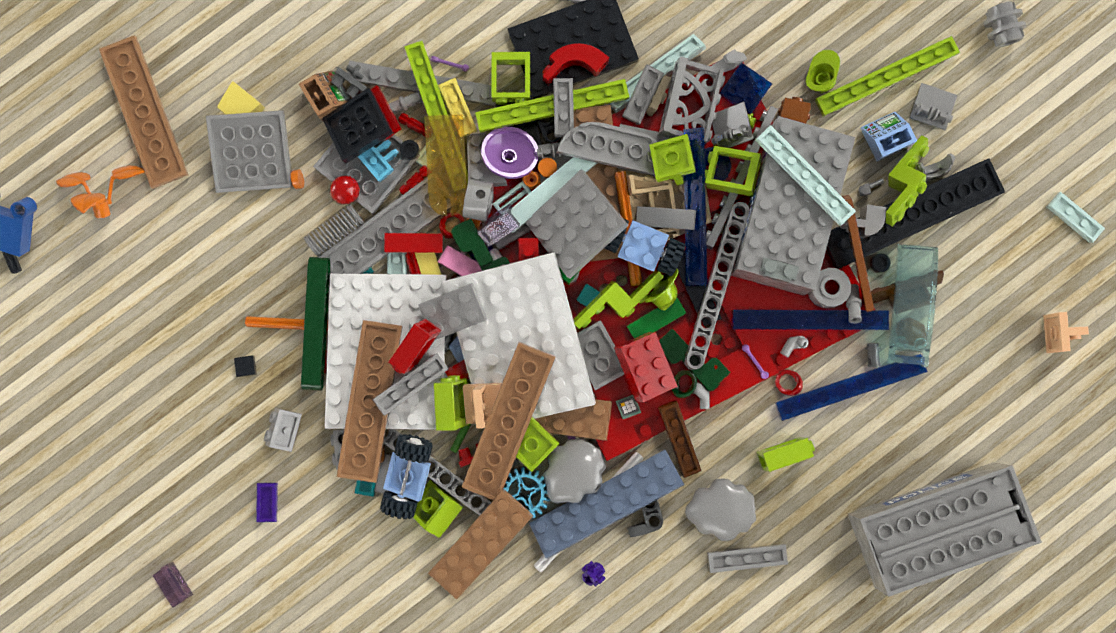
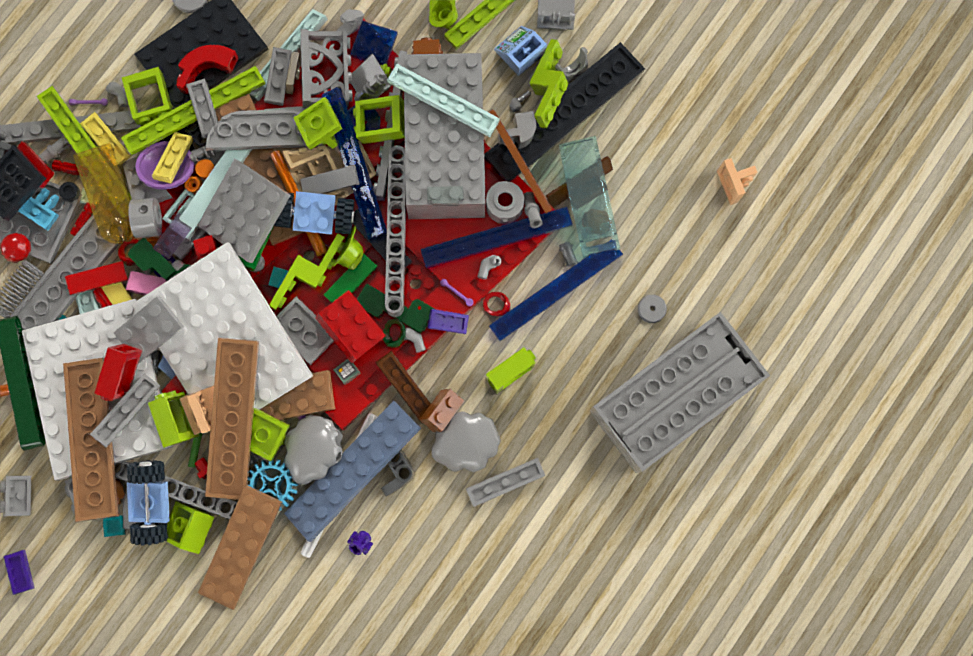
camera: 20 degrees left, 5 degrees down
black tile [870,253,891,273] -> none
light aqua tile [1046,192,1105,244] -> none
none -> light grey arm [106,82,128,107]
none -> light yellow tile [152,132,193,184]
none -> brick [419,389,464,432]
none -> dark purple plate [428,309,469,335]
none -> light grey piece [638,295,667,323]

